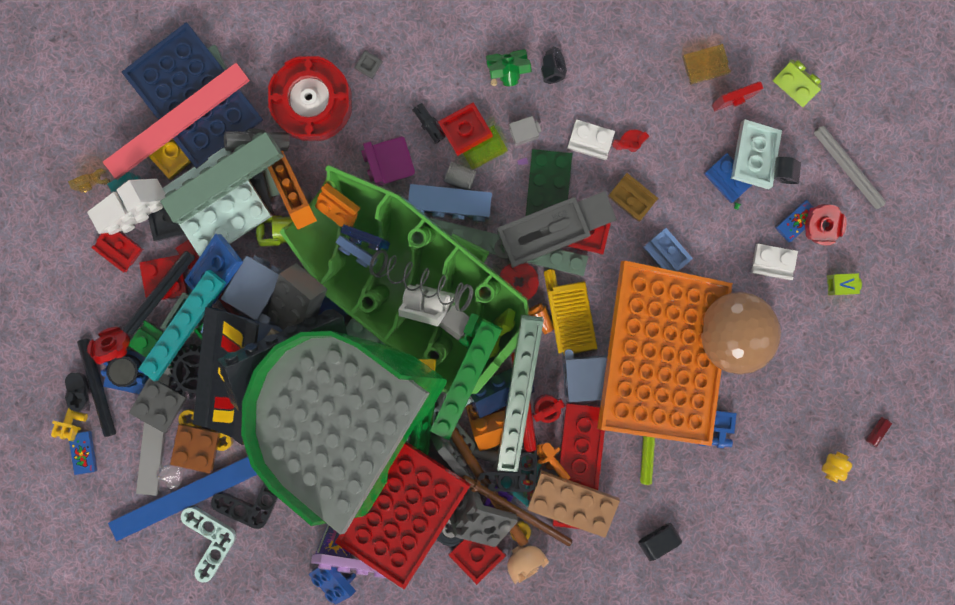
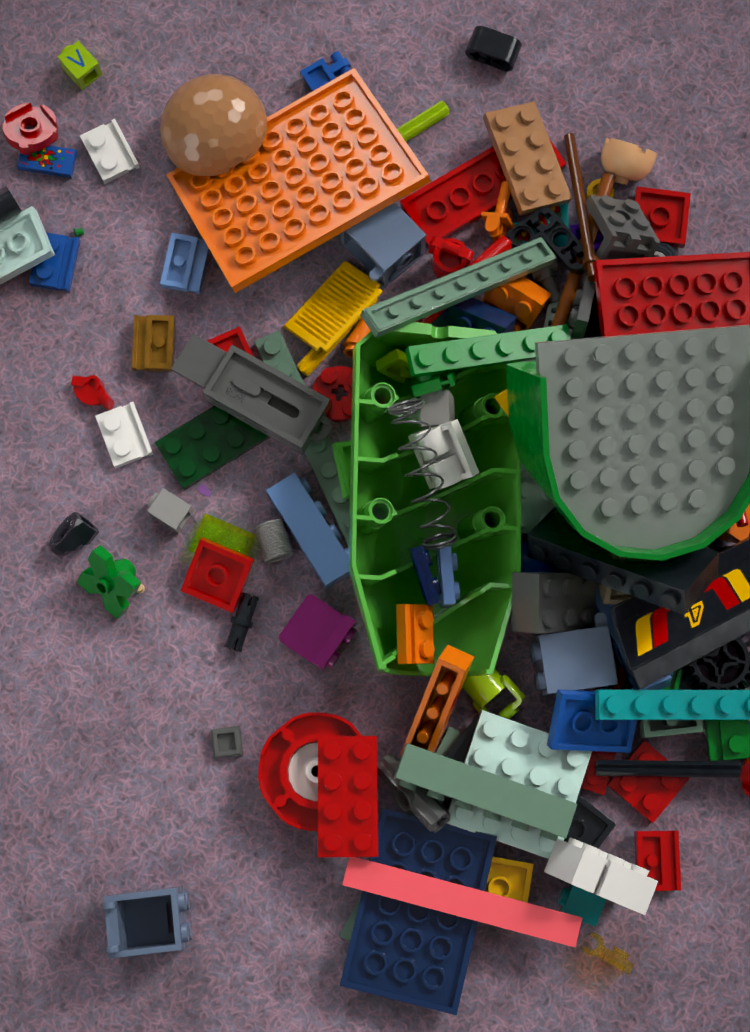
camera: 125 degrees left, 10 degrees down
none -> red plate [318,736,378,857]

